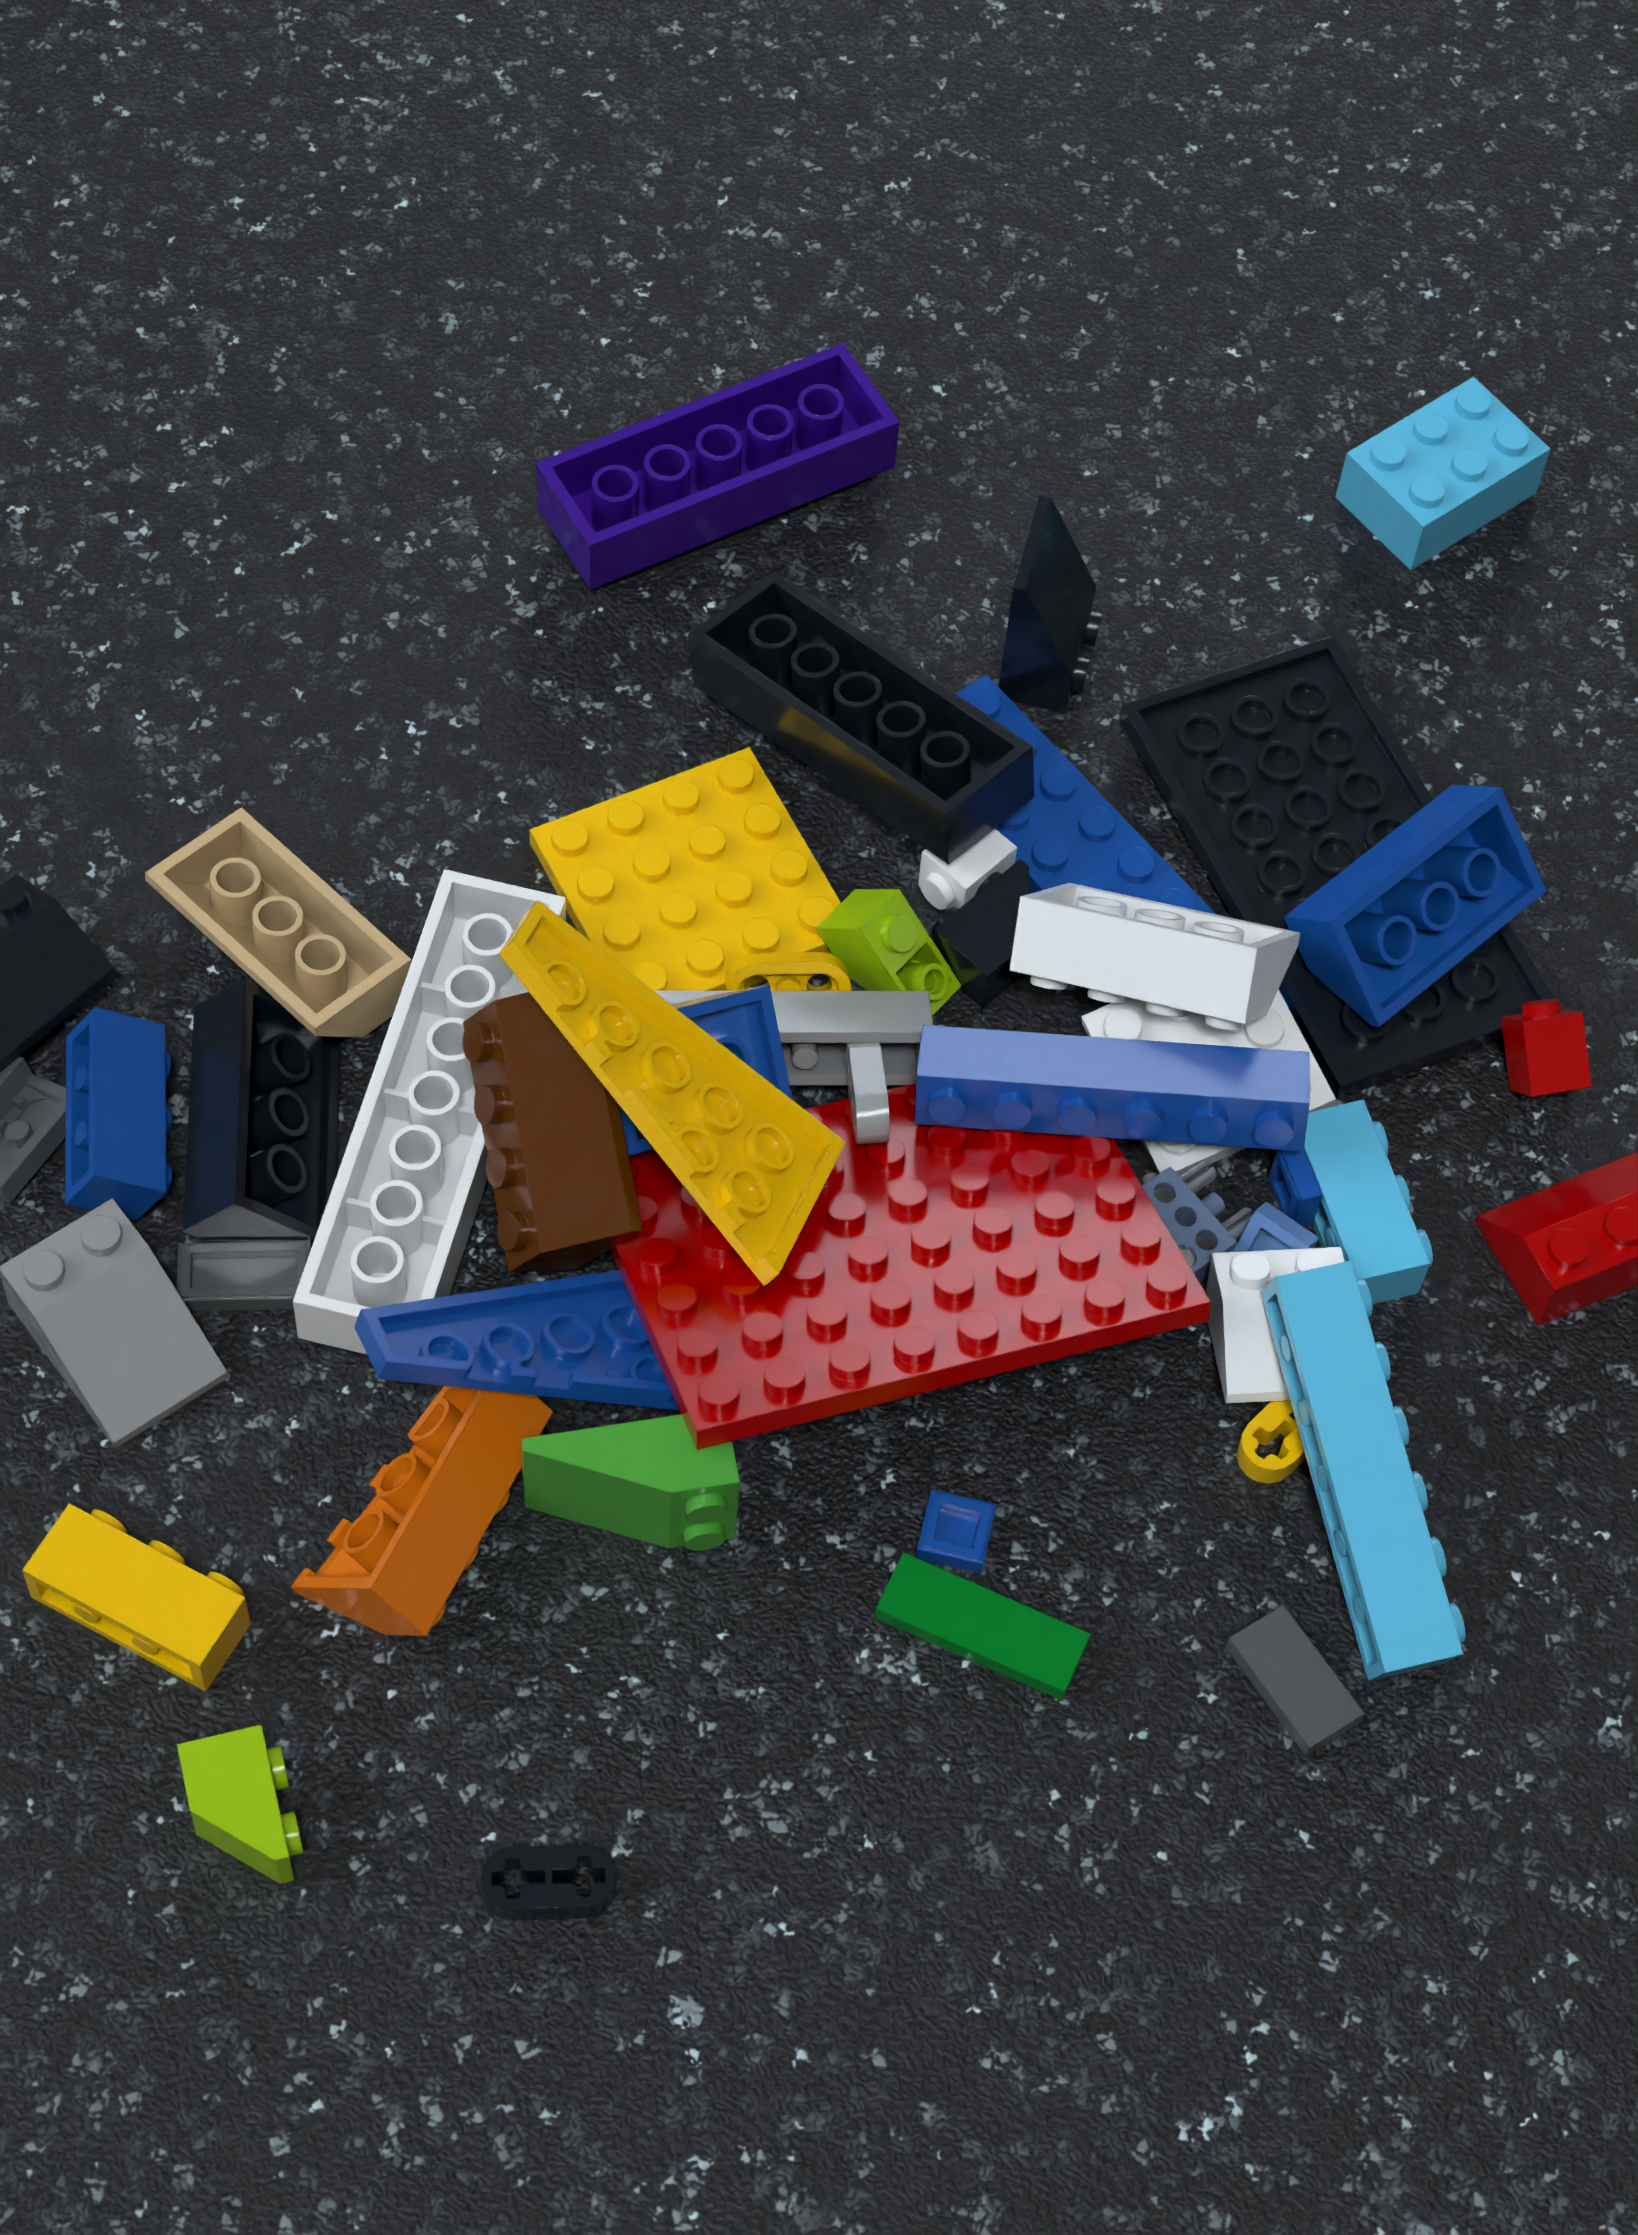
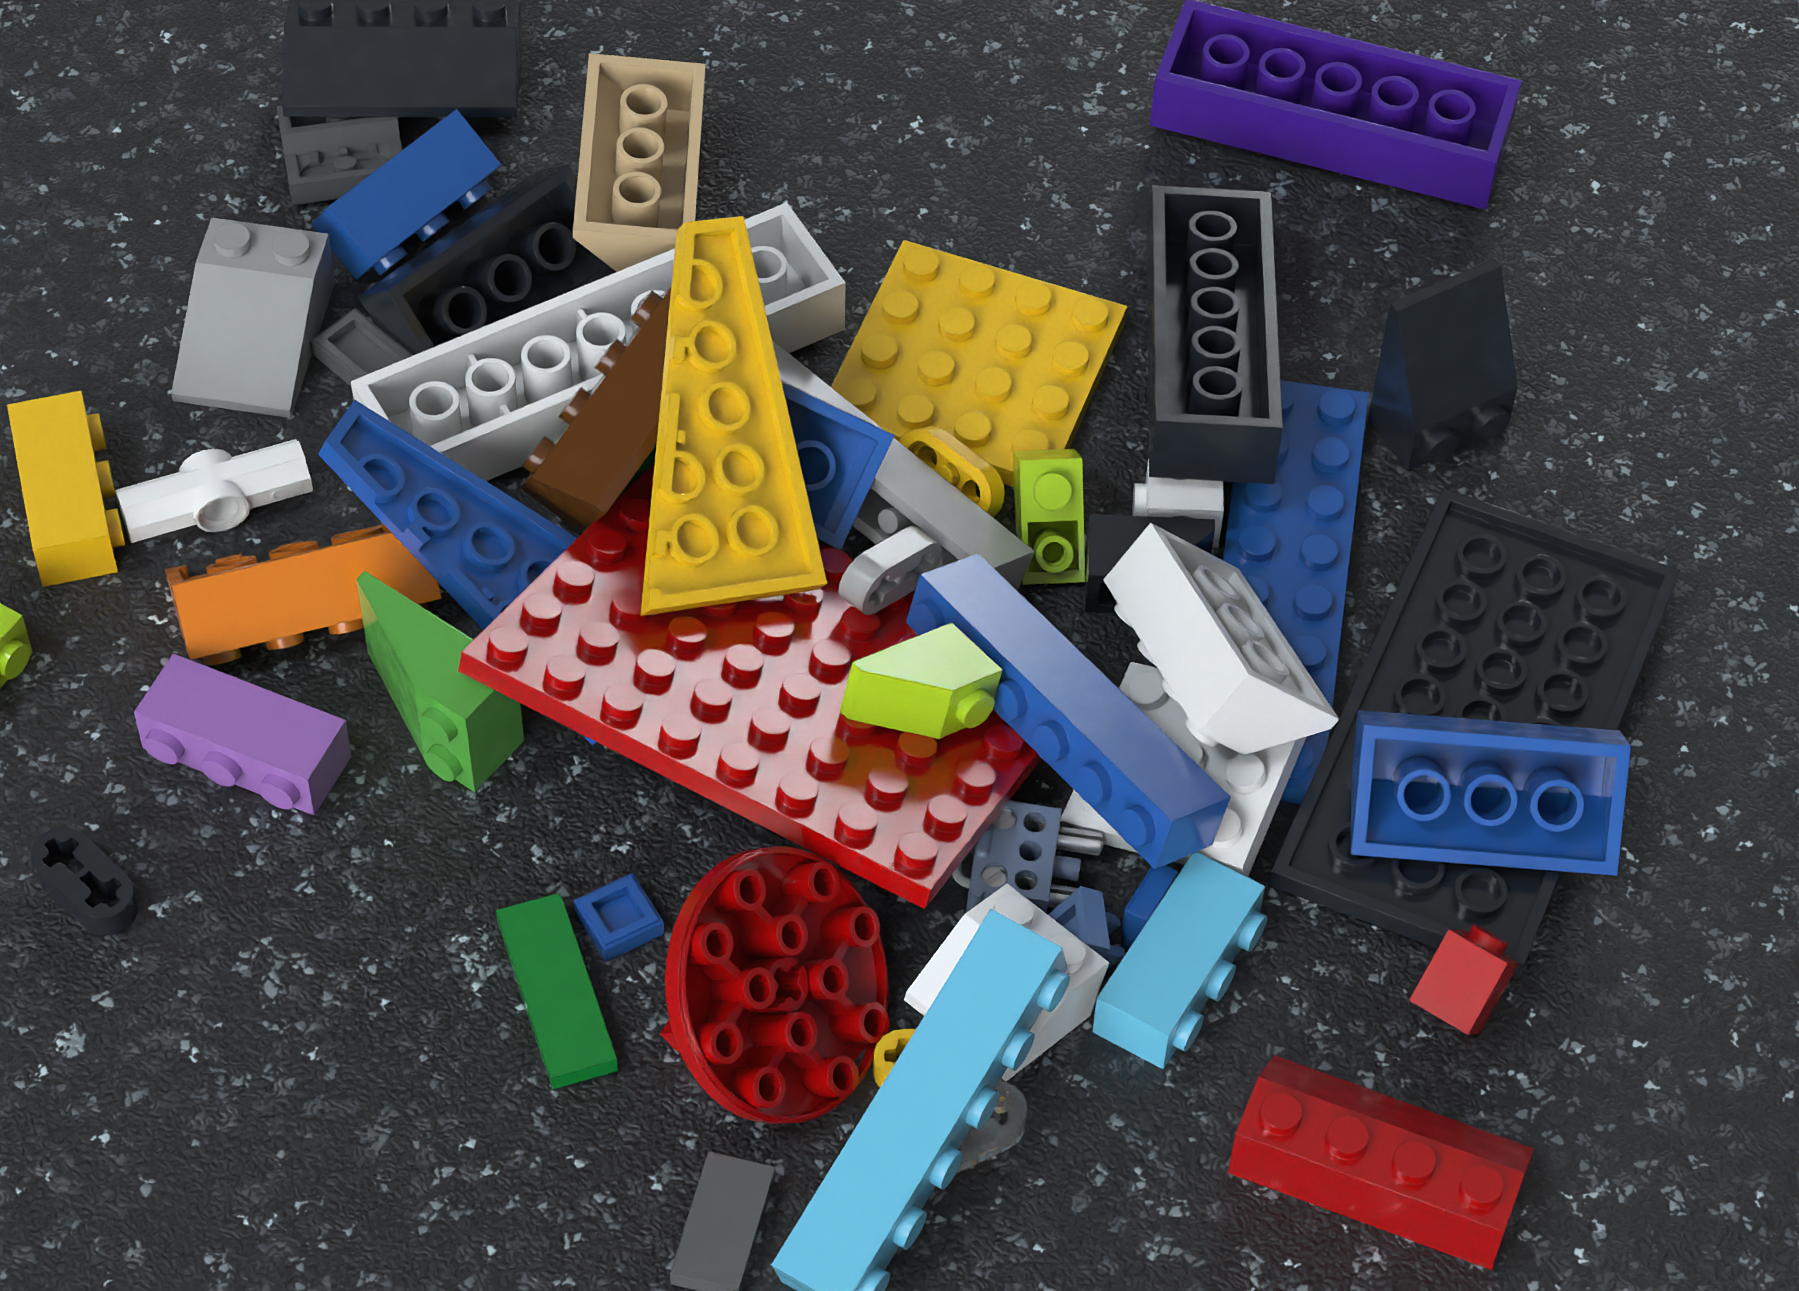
camera: 50 degrees right, 5 degrees down
none -> white piece [115,439,313,543]
none -> medium lavender brick [134,653,351,816]
none -> red bracket [660,847,890,1124]
none -> lime slope [840,623,1002,739]

